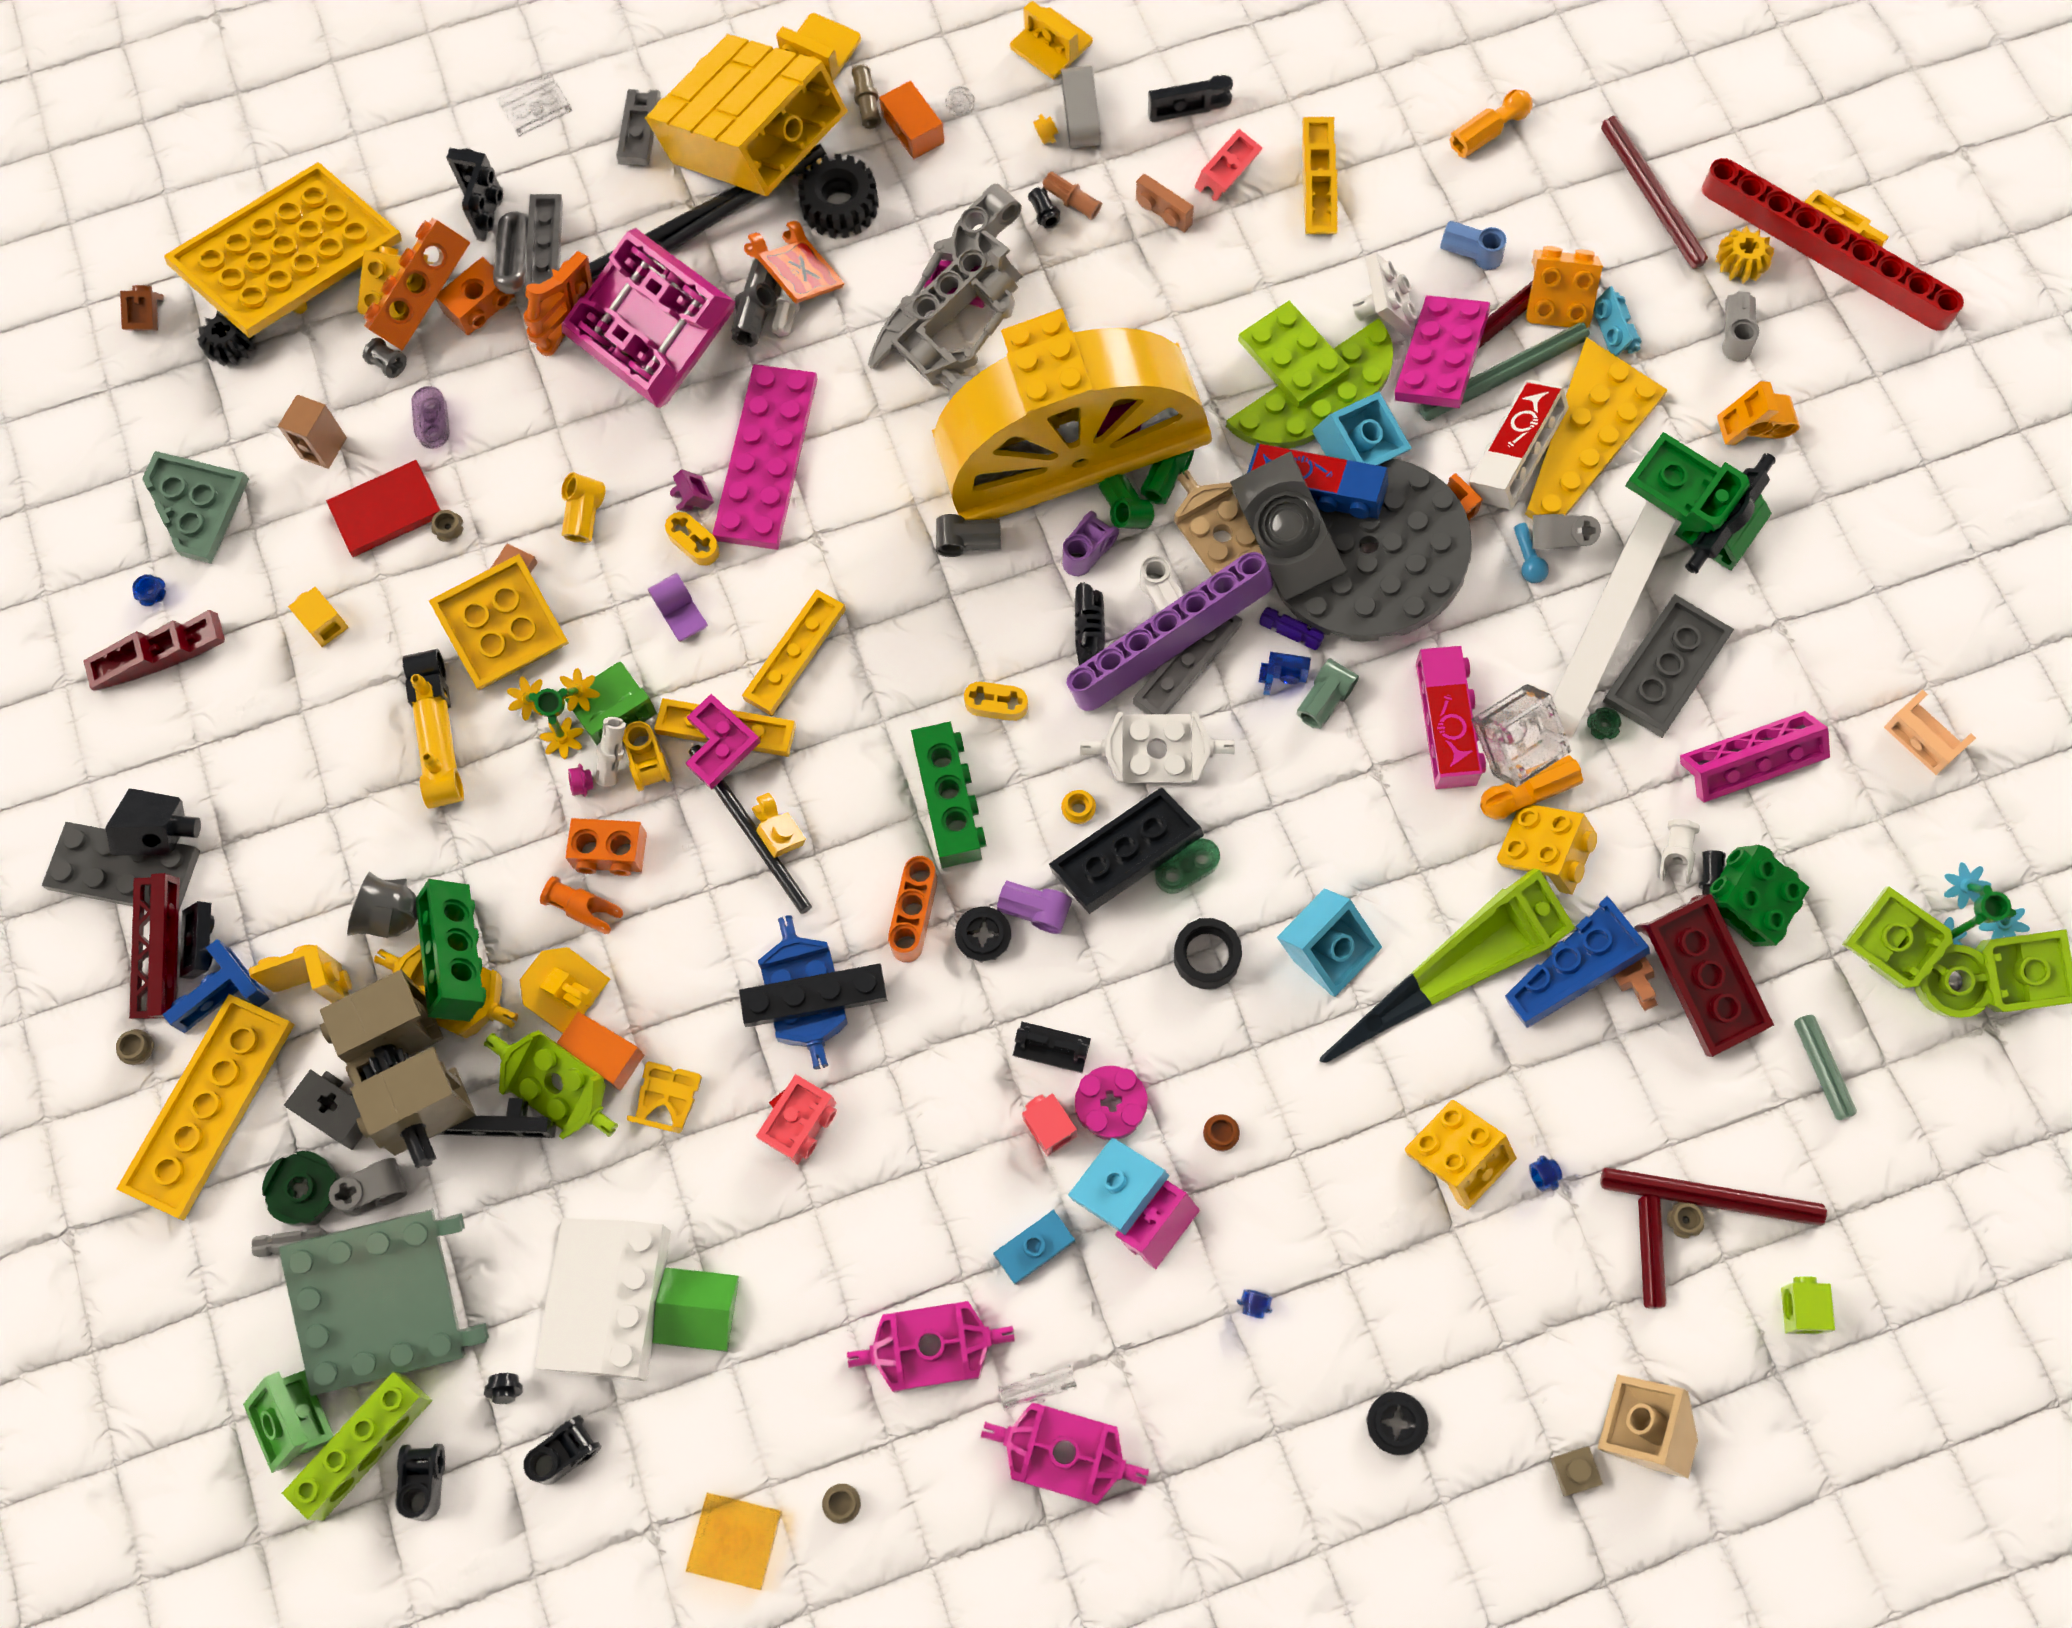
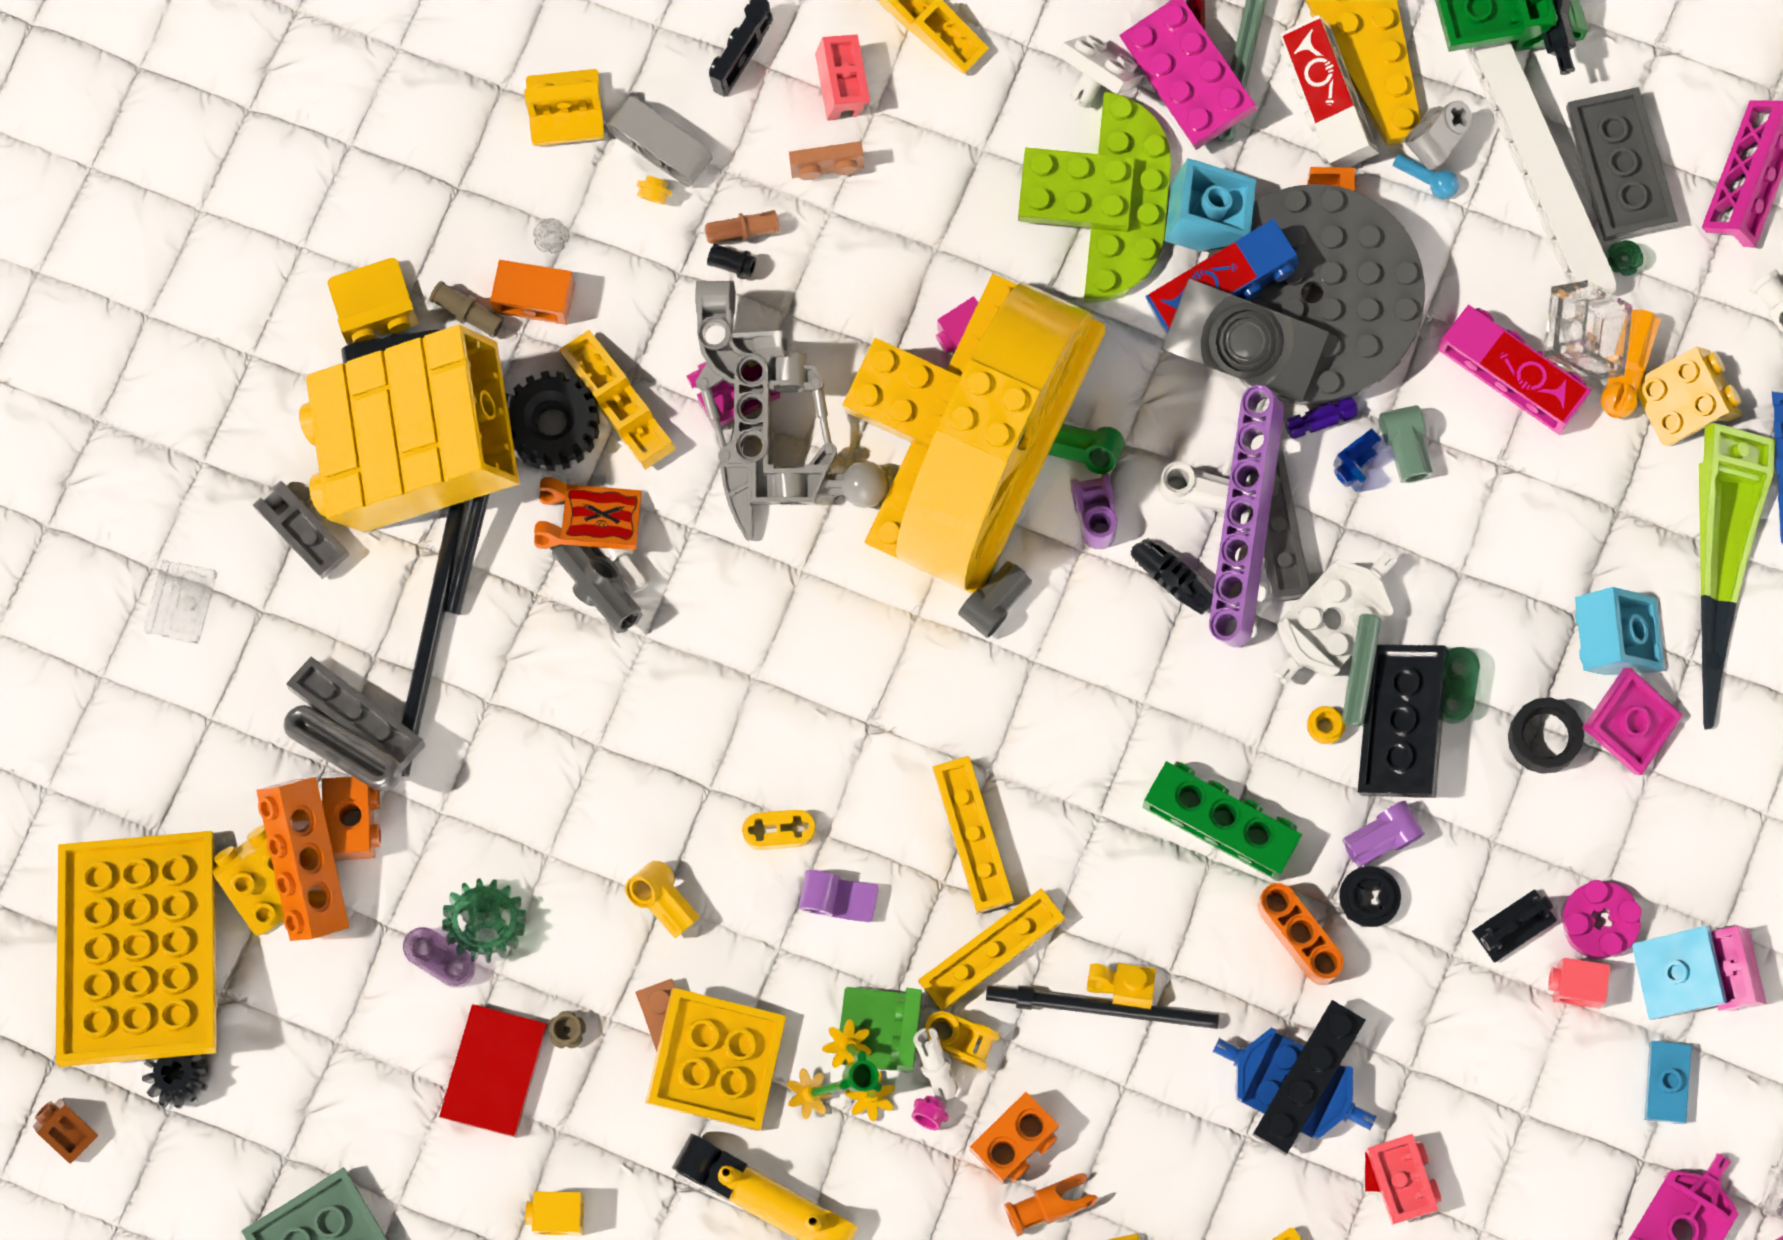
camera: 50 degrees left, 5 degrees up
medium nougat panel [278,395,347,469] -> none
dark grey bush [362,337,407,378] -> none
black bracket [446,147,503,241] -> none
orange plate [523,251,593,356] -> none
dark pink piece [562,228,735,408] -> none
magenta tile [670,469,714,512] -> none
dark pink plate [685,694,761,790] -> none
dark pink plate [712,364,818,550] -> none
yellow beam [964,682,1028,721] -> none
green piece [1140,449,1194,505] -> none
tan plate [1174,470,1263,576] -> none
dark orange plate [1203,1114,1240,1151] -> none
none -> clear green gear [442,878,526,963]
none -> yellow slope [559,330,676,470]
none -> sand green axle [1342,614,1381,726]
none -> dark pink tile [1582,668,1683,775]

